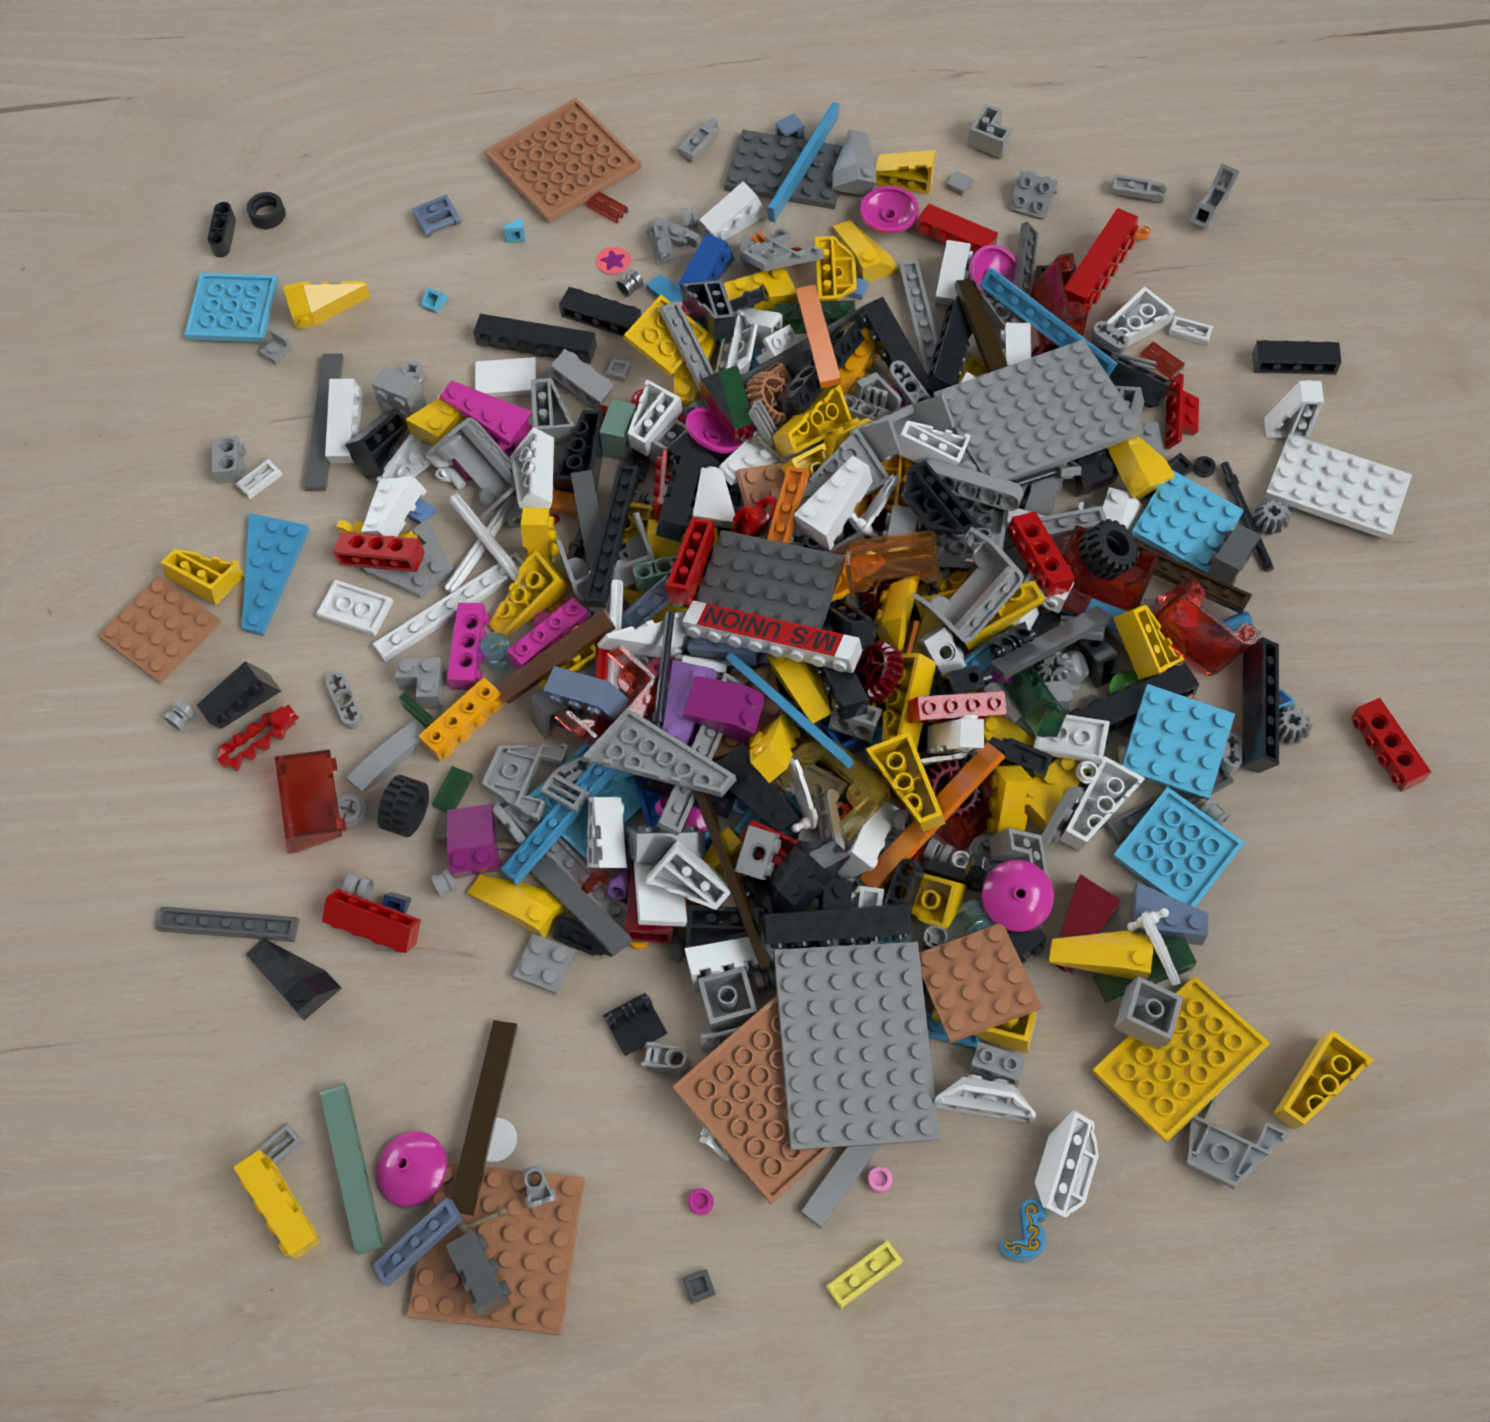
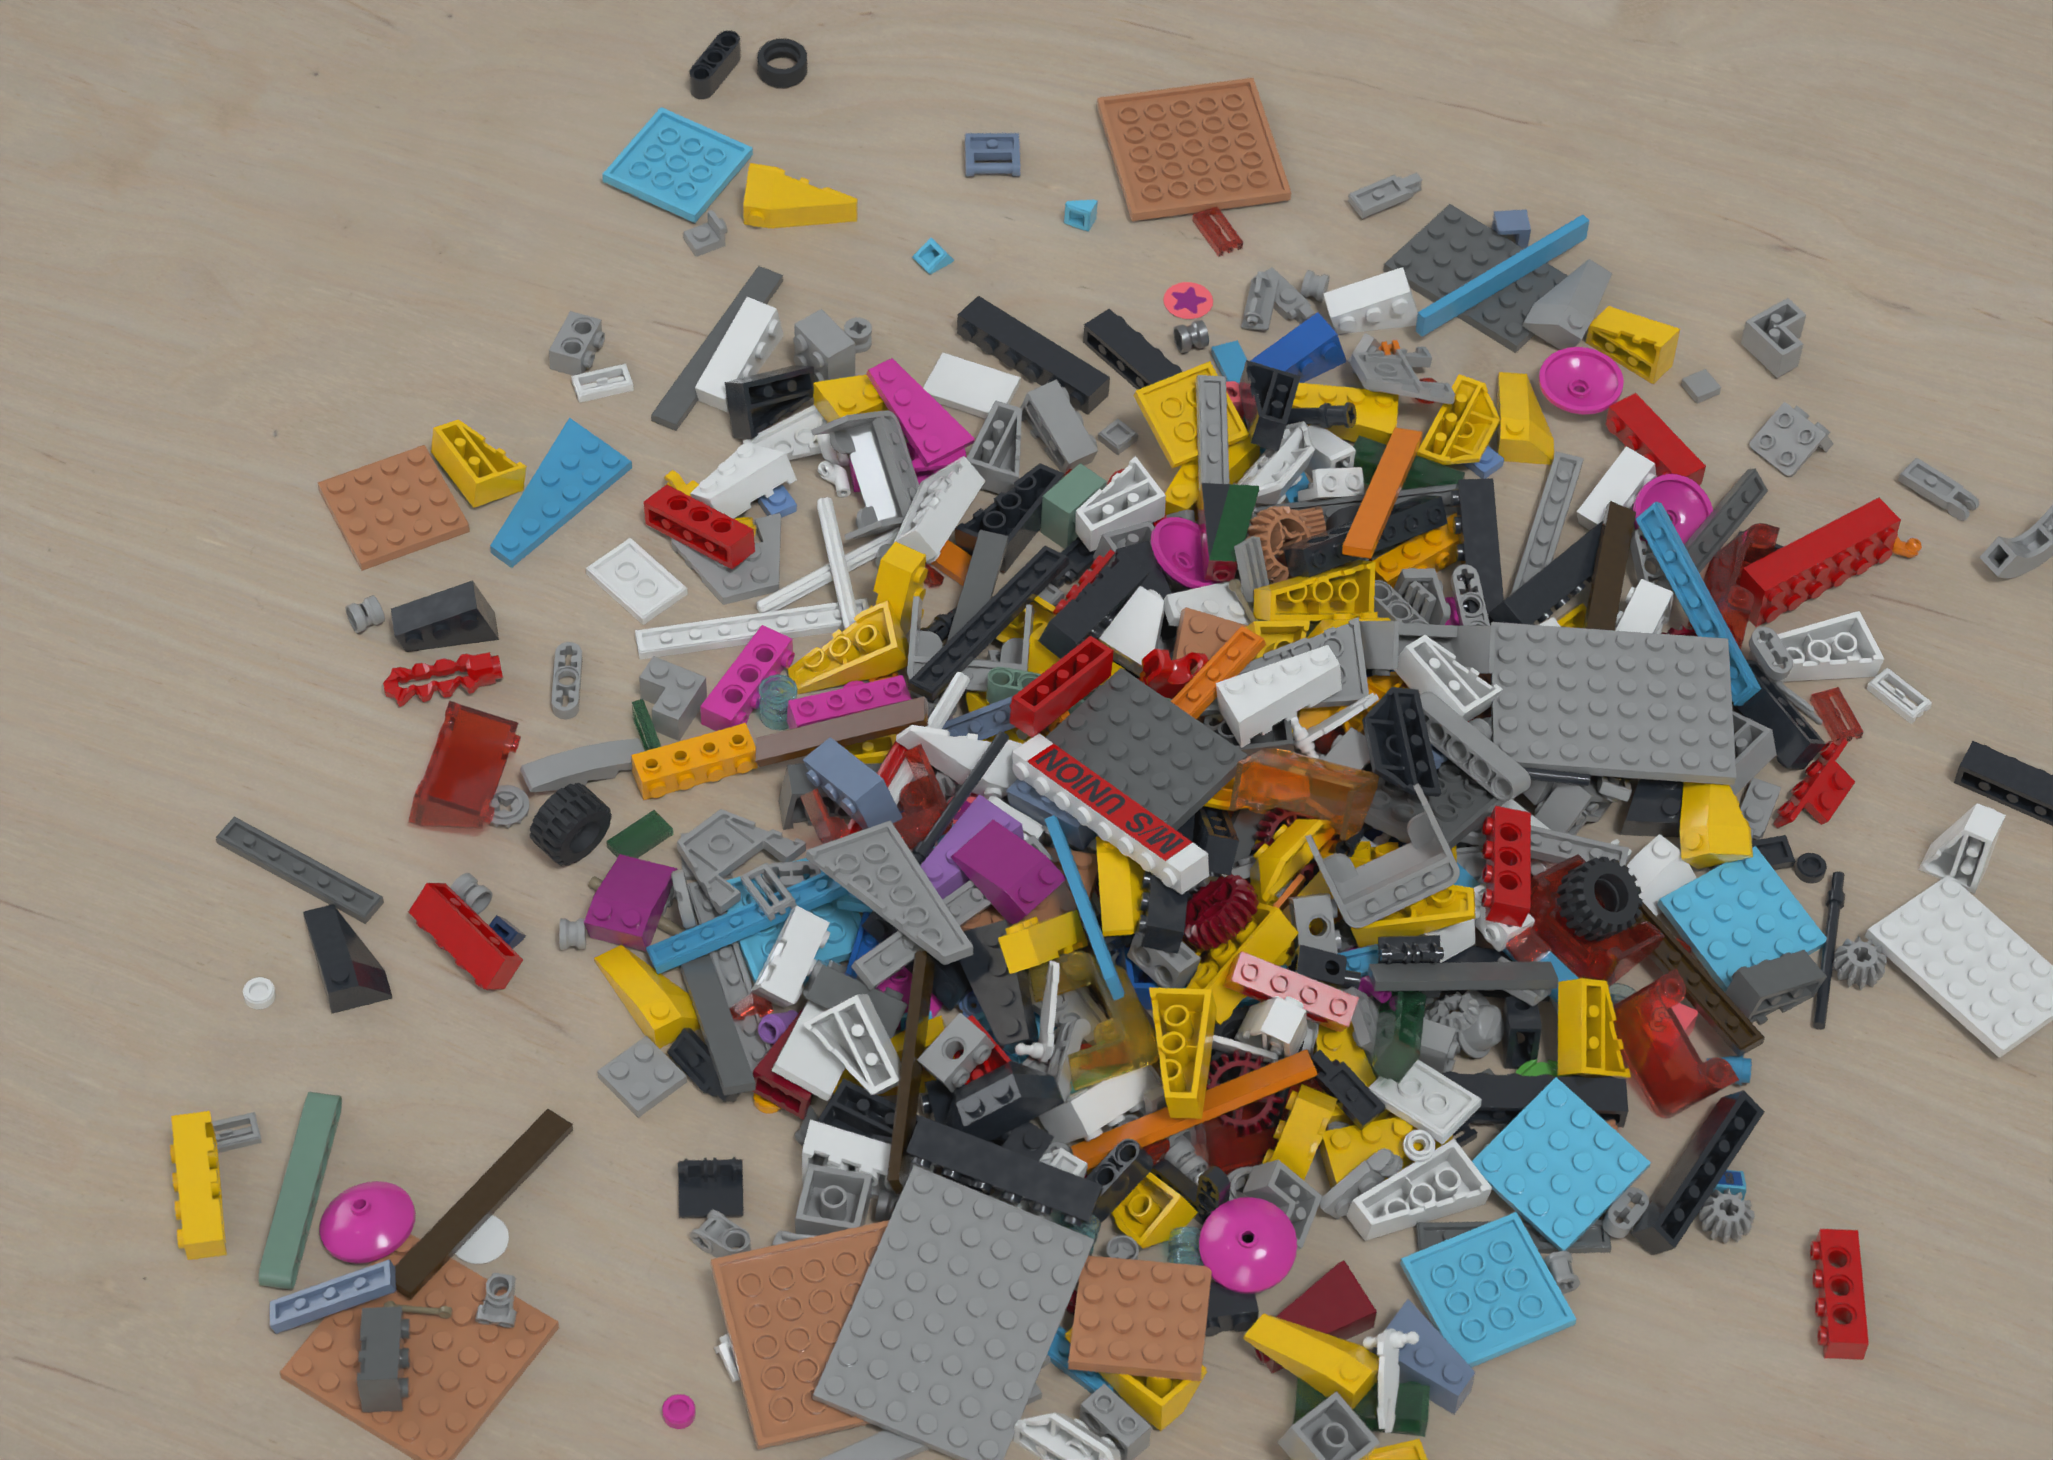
camera: 20 degrees right, 10 degrees down
none -> white tile [243,977,276,1009]

